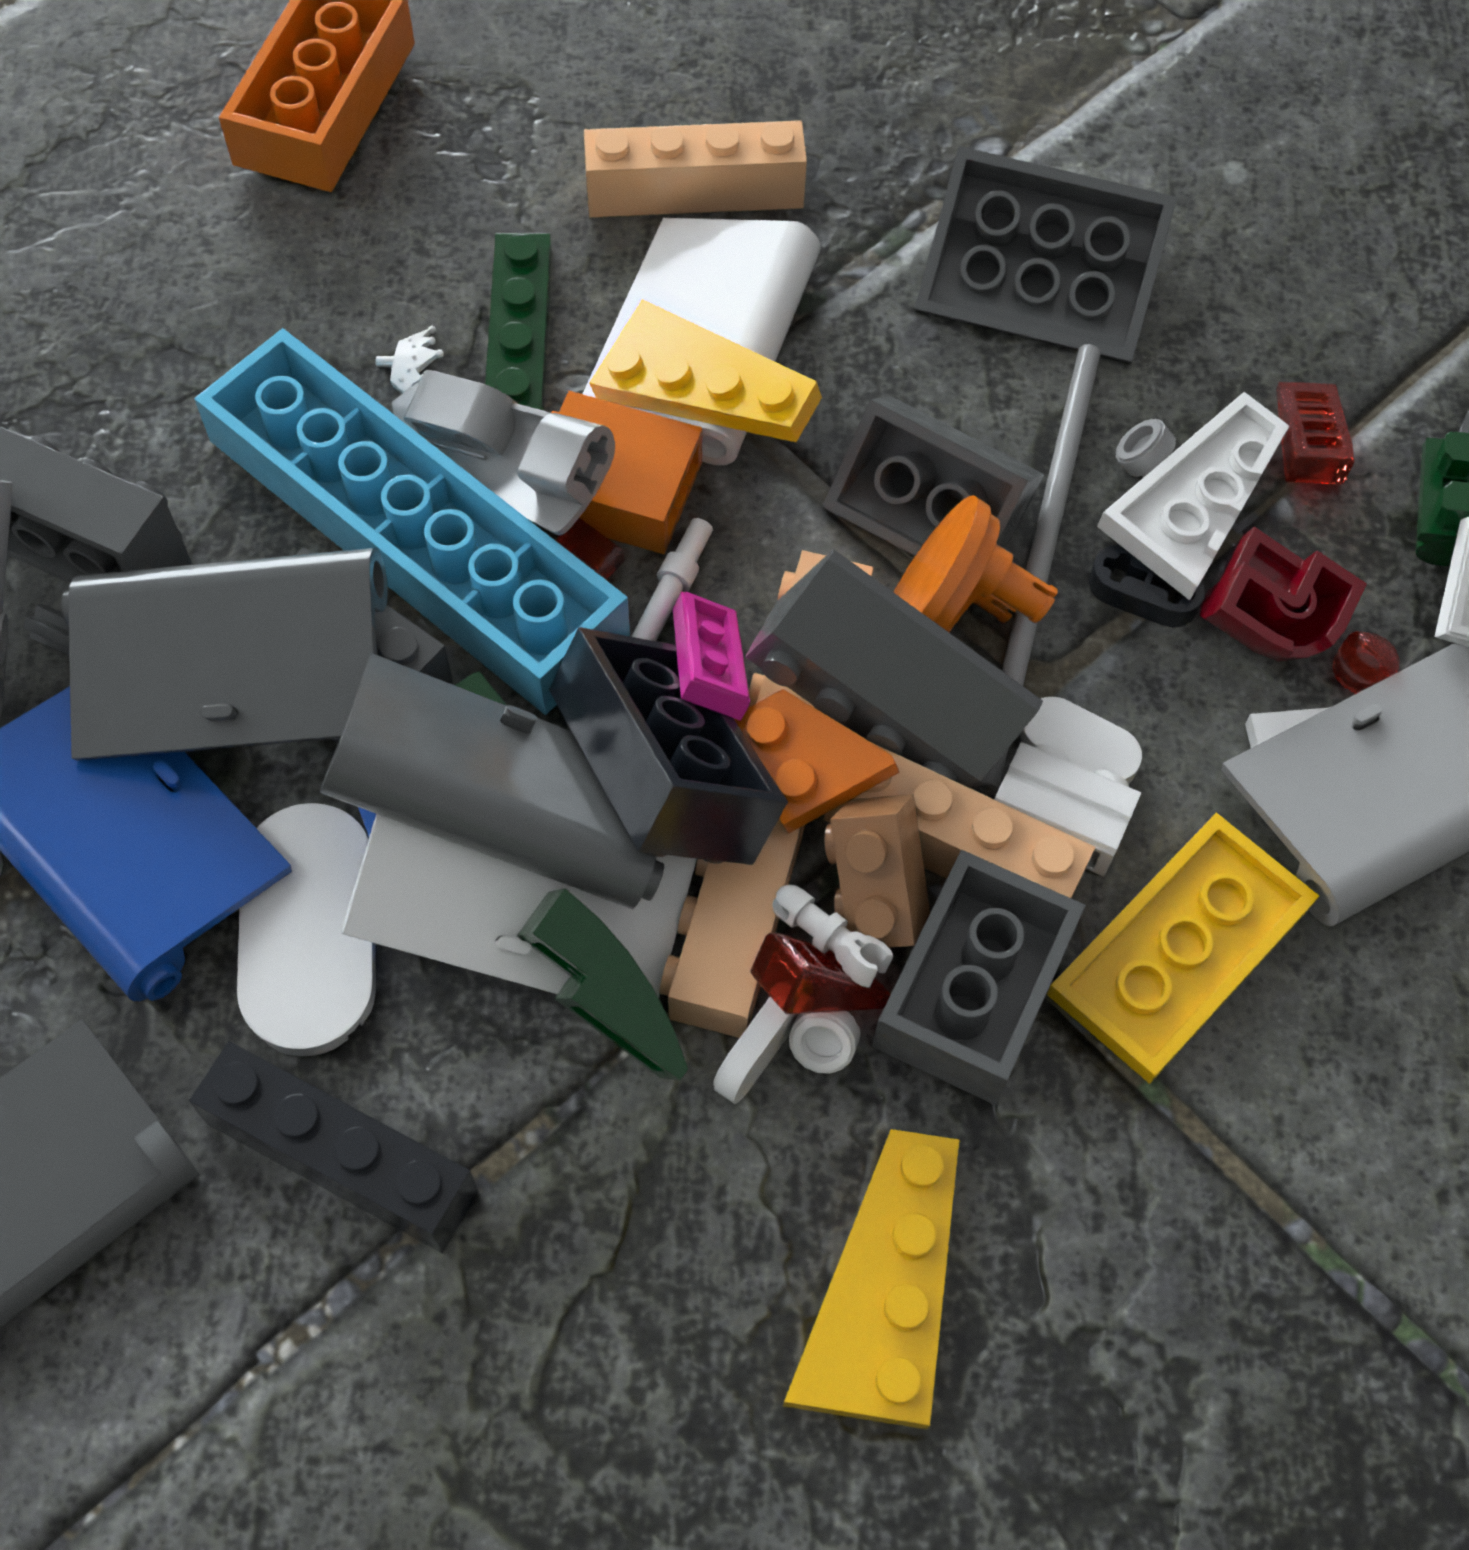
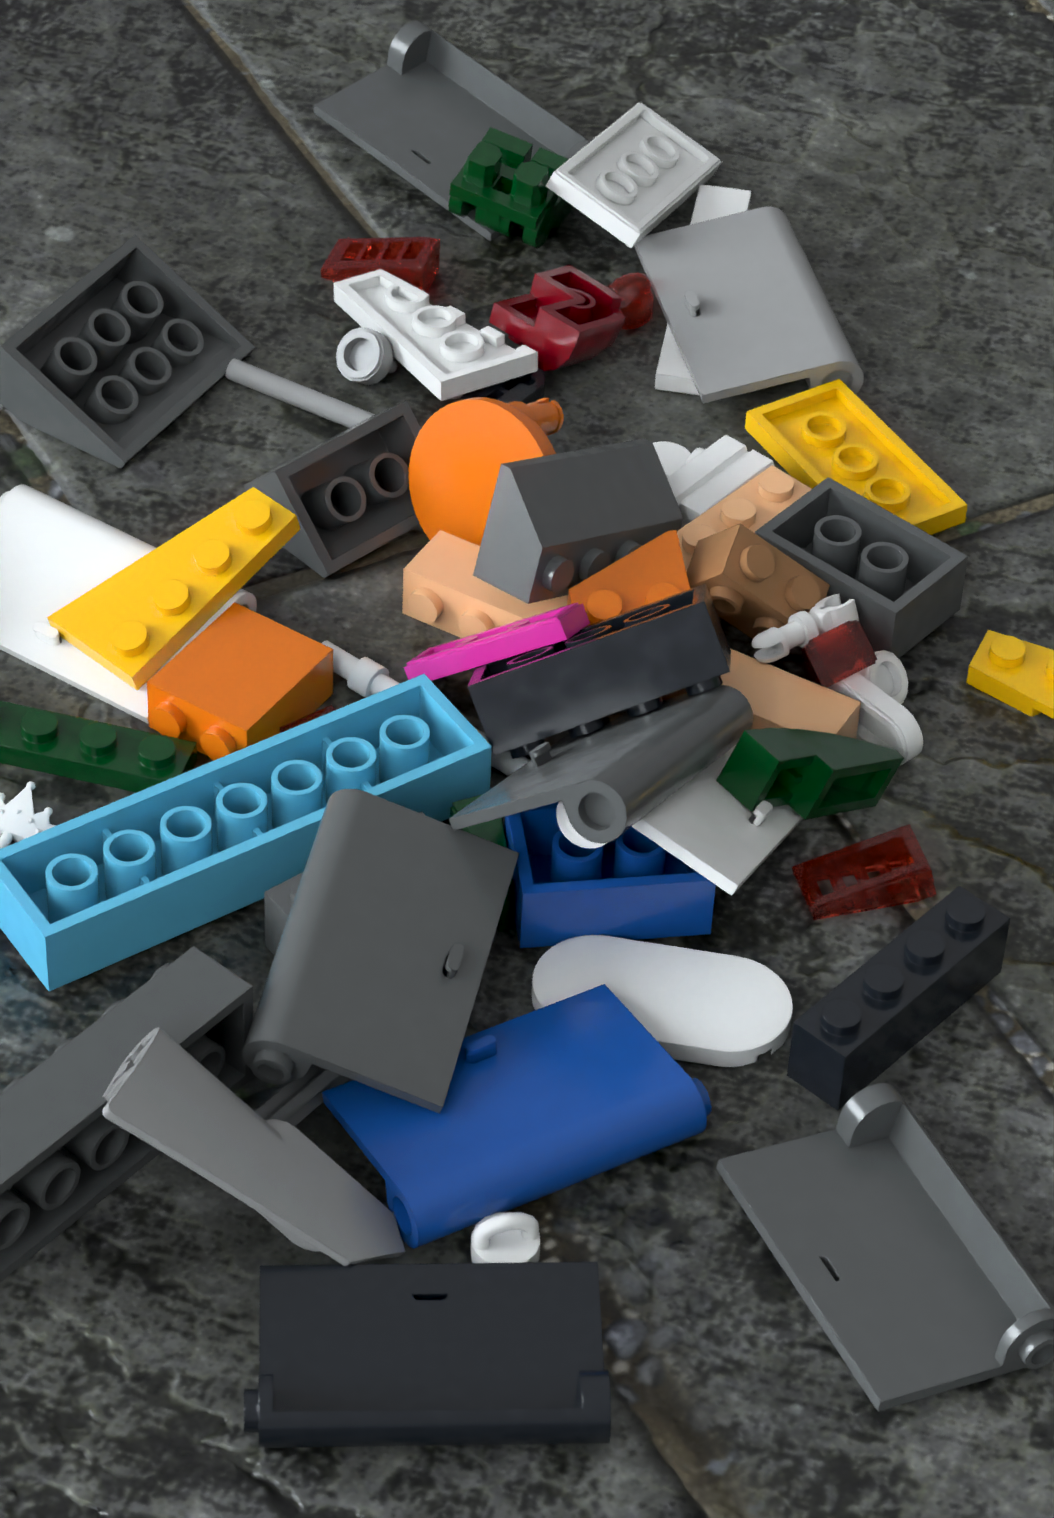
camera: 75 degrees left, 20 degrees down
light grey panel [392,370,615,535] -> none
none -> clear red slope [791,824,936,920]

